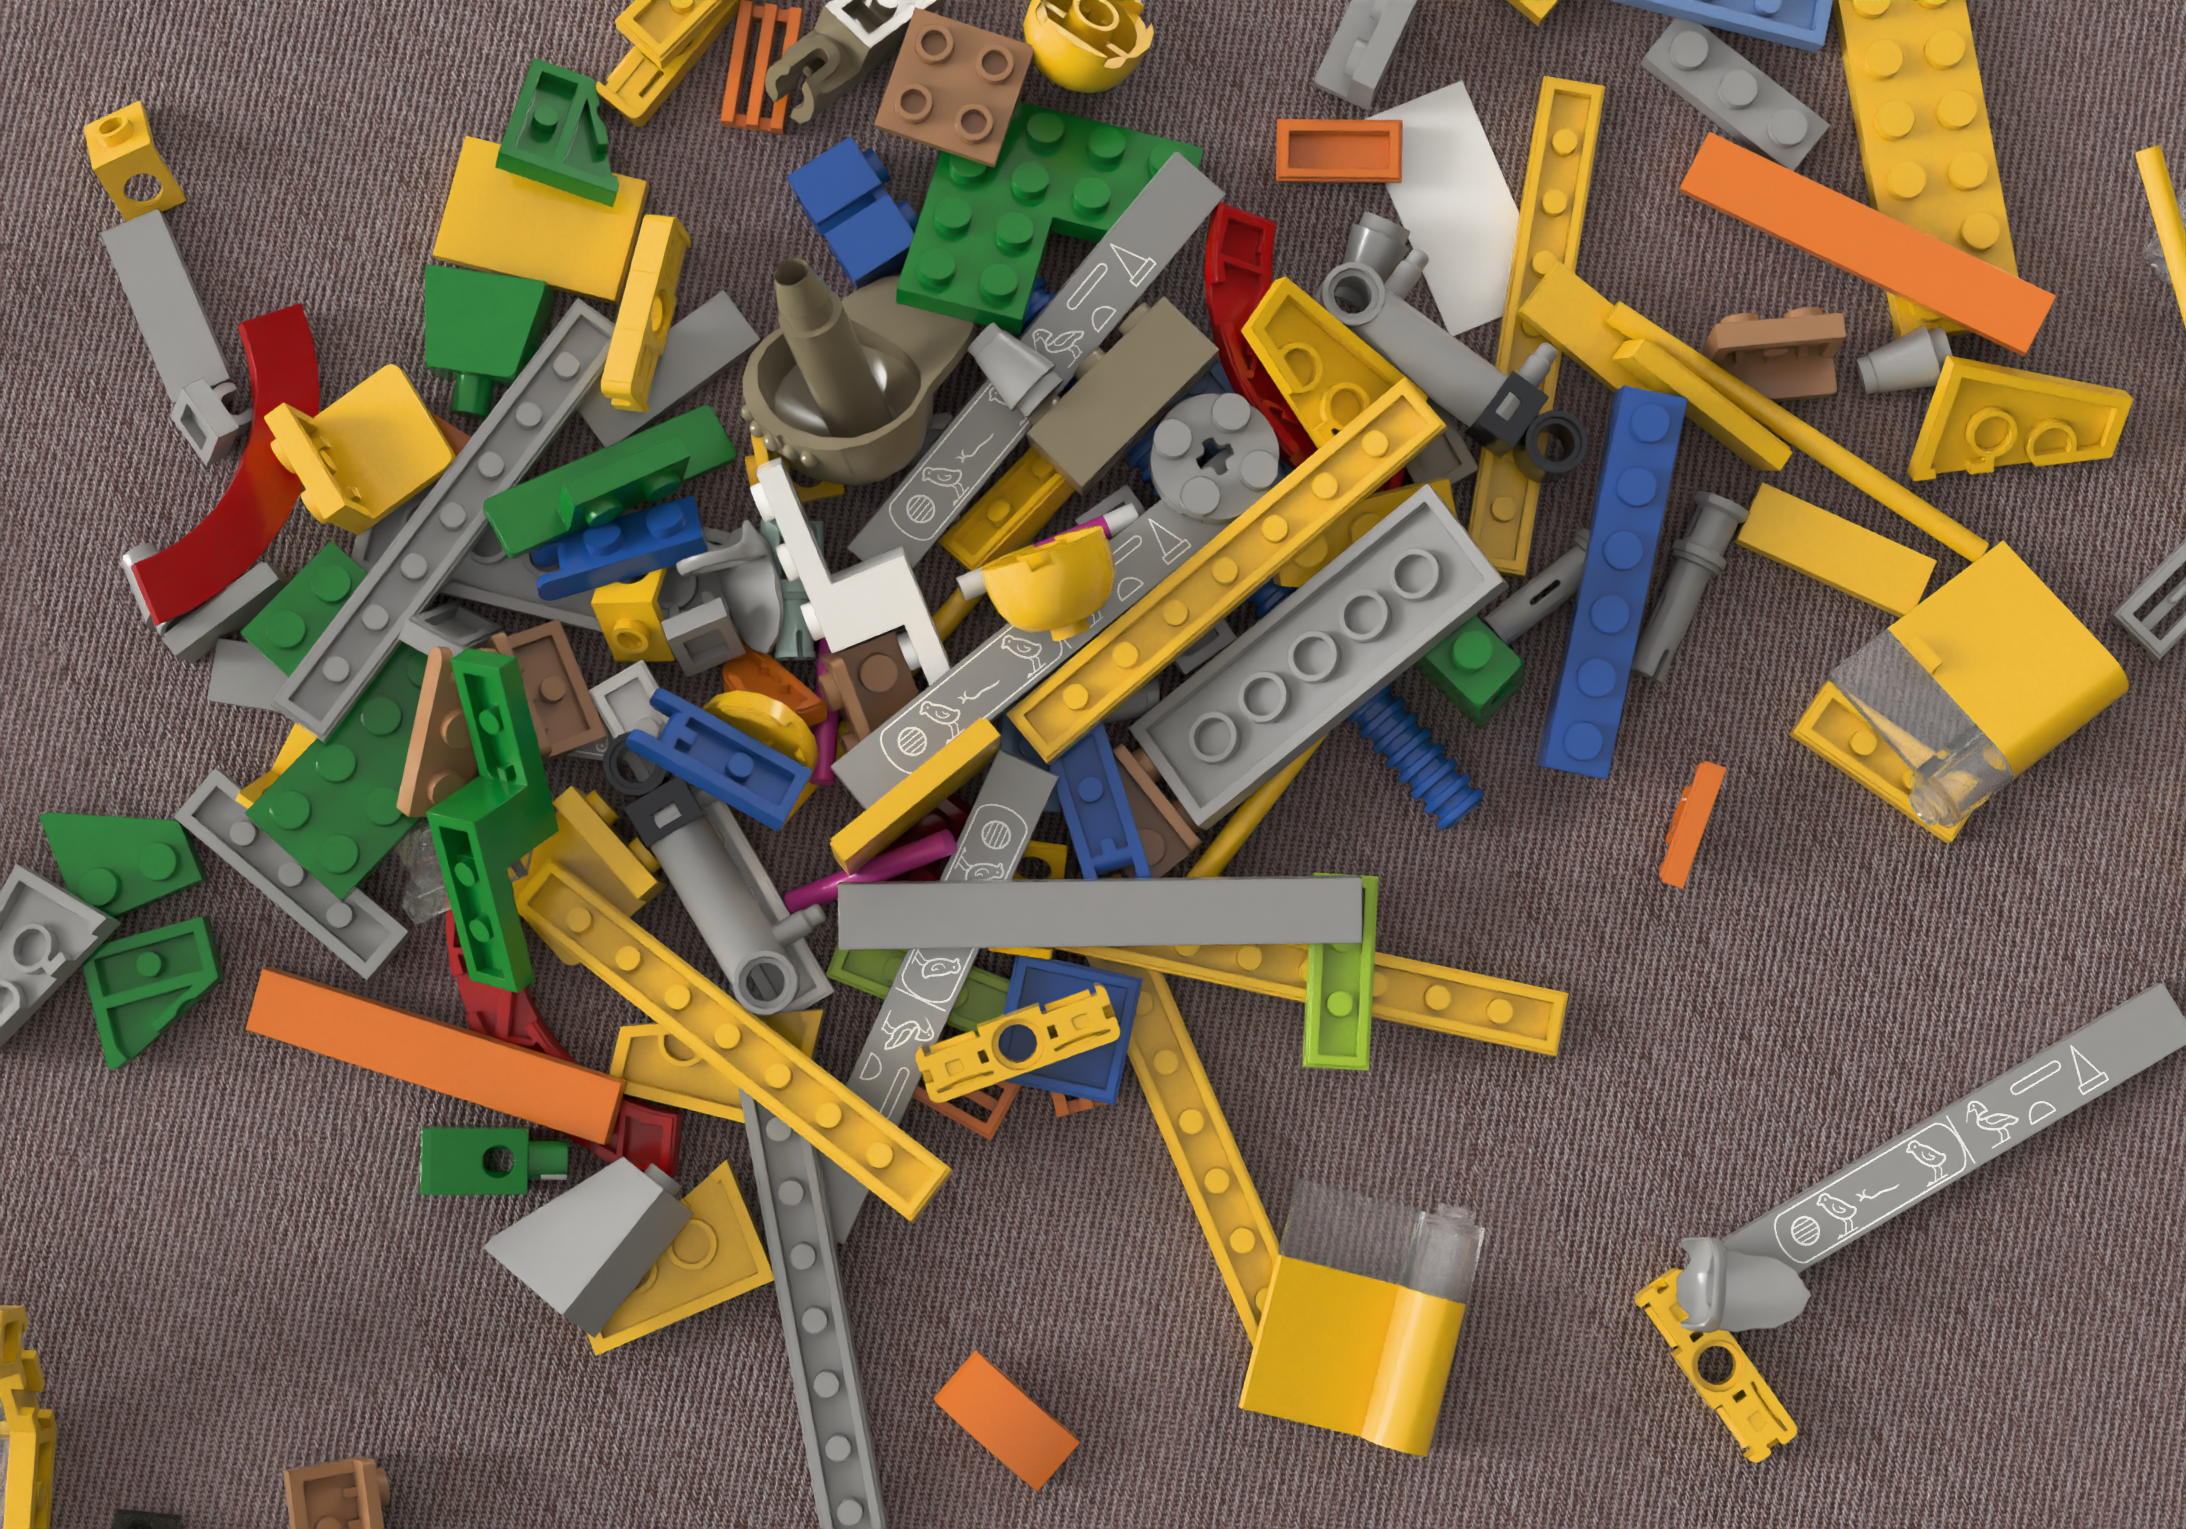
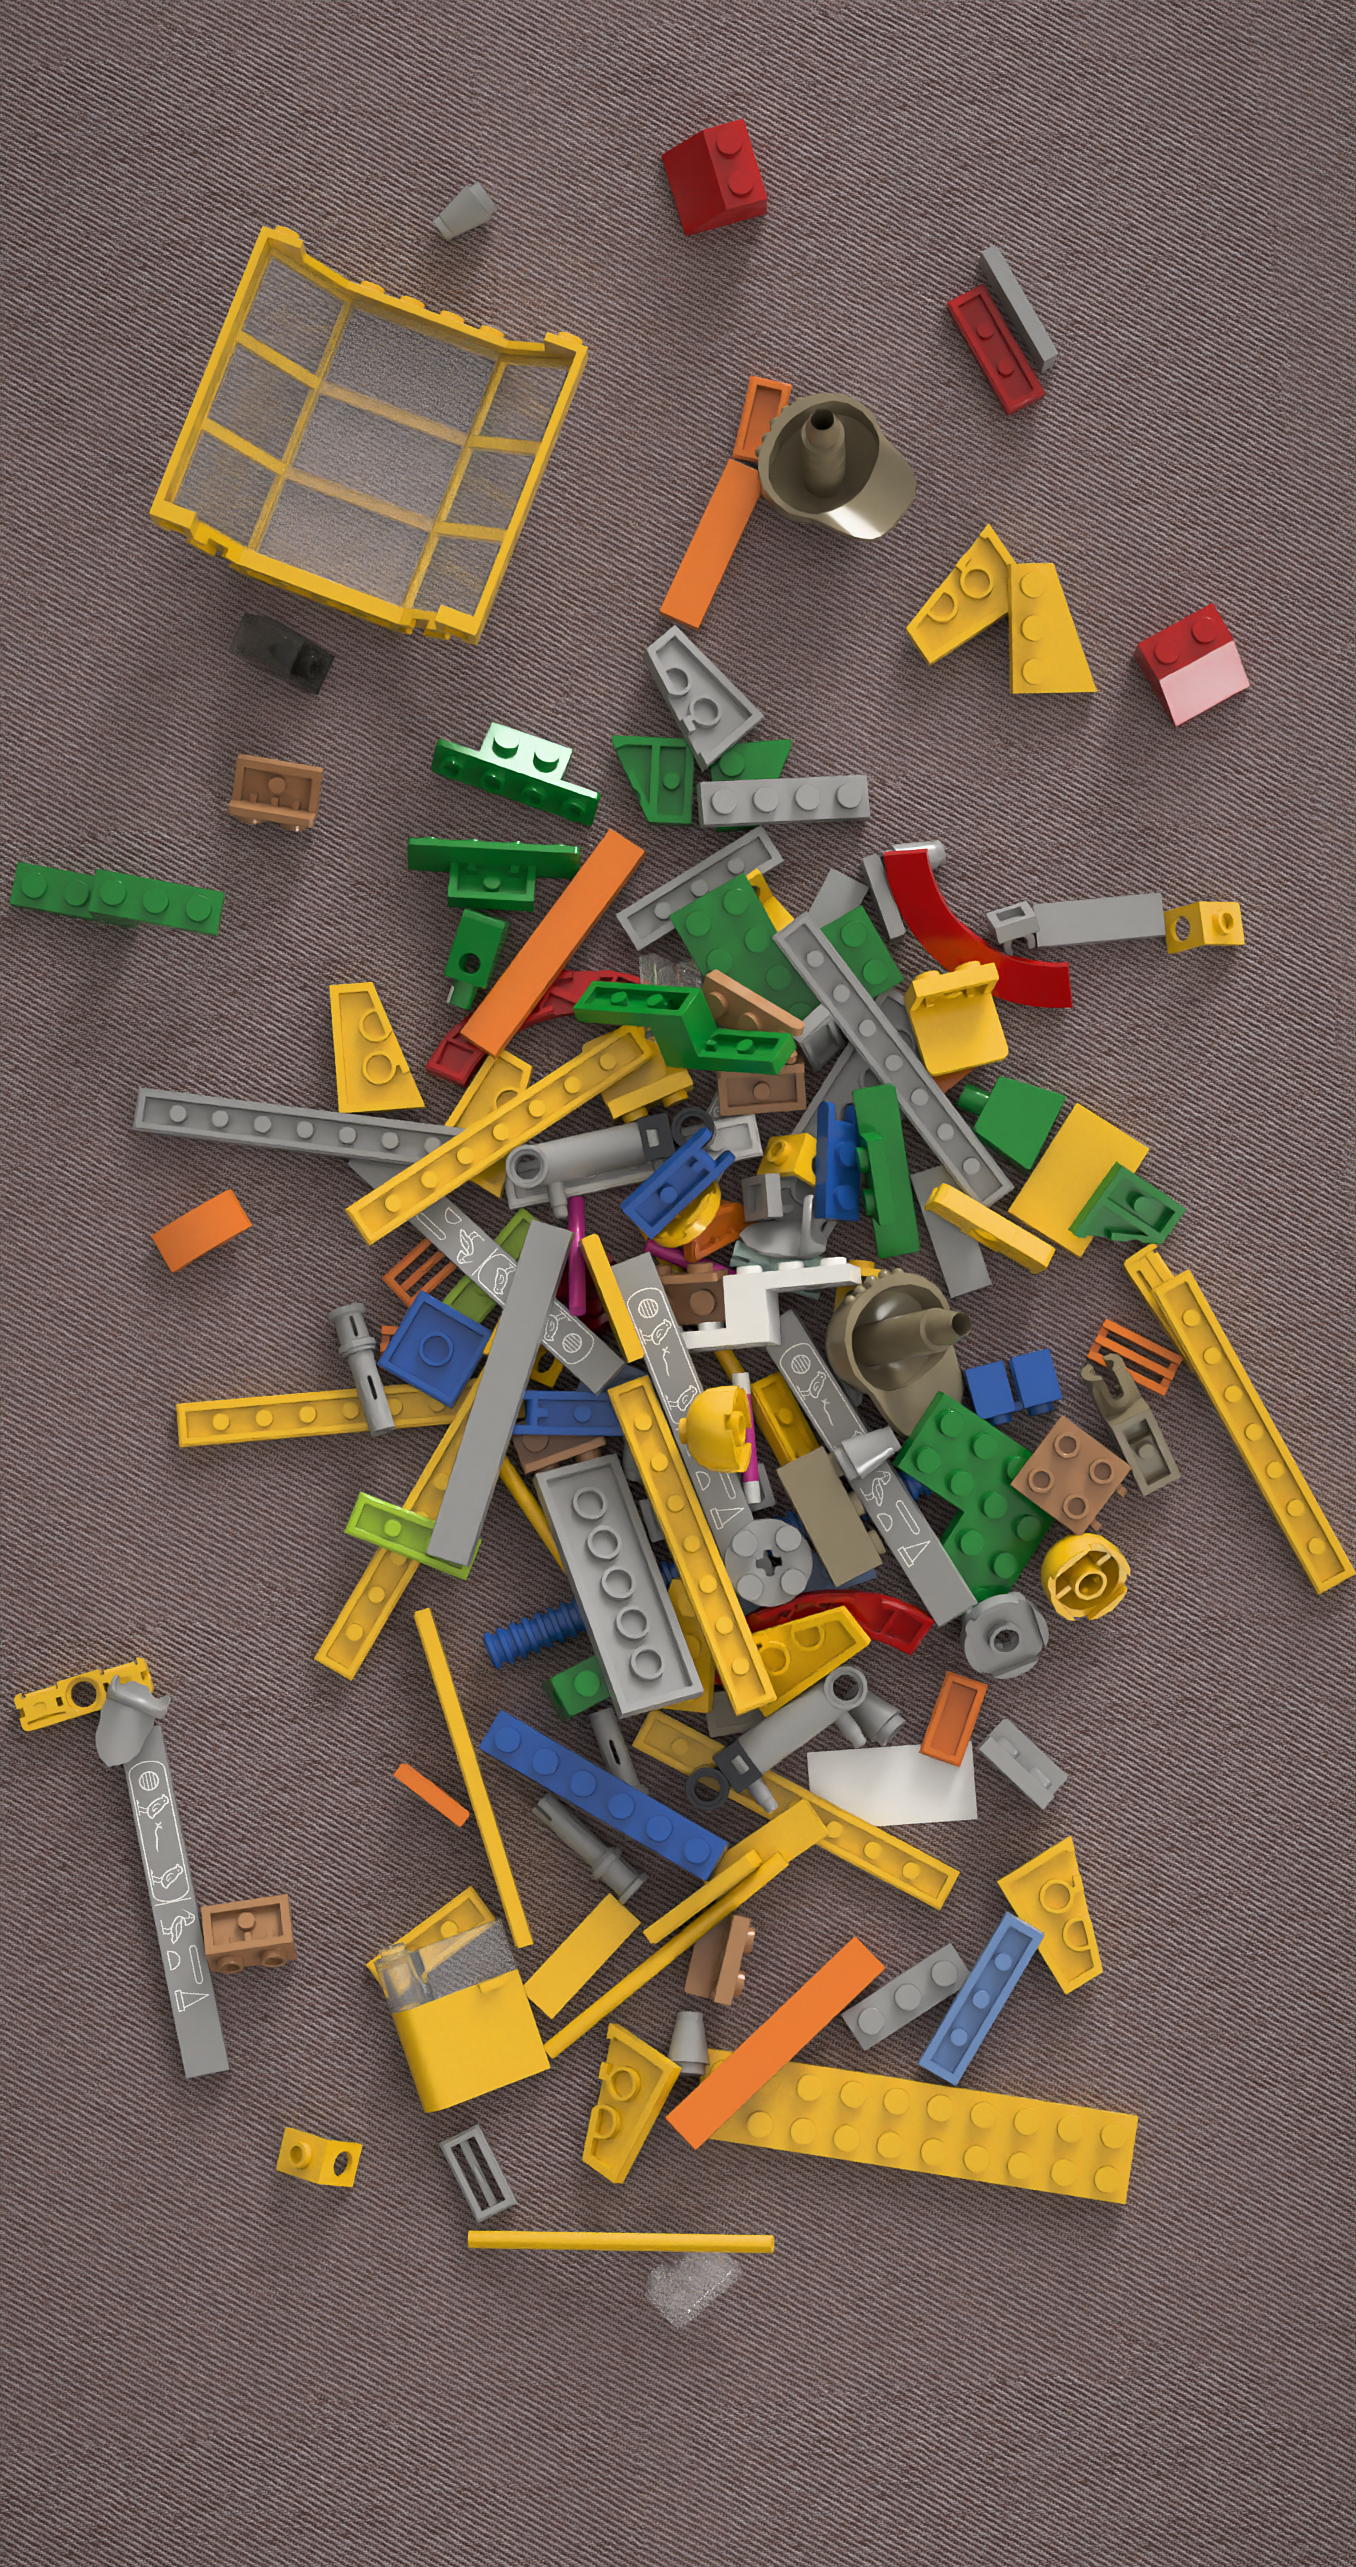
camera: 100 degrees right, 0 degrees up
light grey slope [483,1157,694,1338] -> none
yellow piece [915,982,1120,1103] -> none
yellow door [1238,1178,1486,1457] -> none
none -> medium nougat bracket [201,1894,297,1974]
none -> light grey pin [327,1303,396,1437]
none -> green bracket [407,837,580,912]
none -> yellow tile [413,1608,534,1949]
none -> green bracket [431,722,601,826]
none -> light grey plate [696,775,870,828]
none -> light grey plate [960,1591,1049,1679]

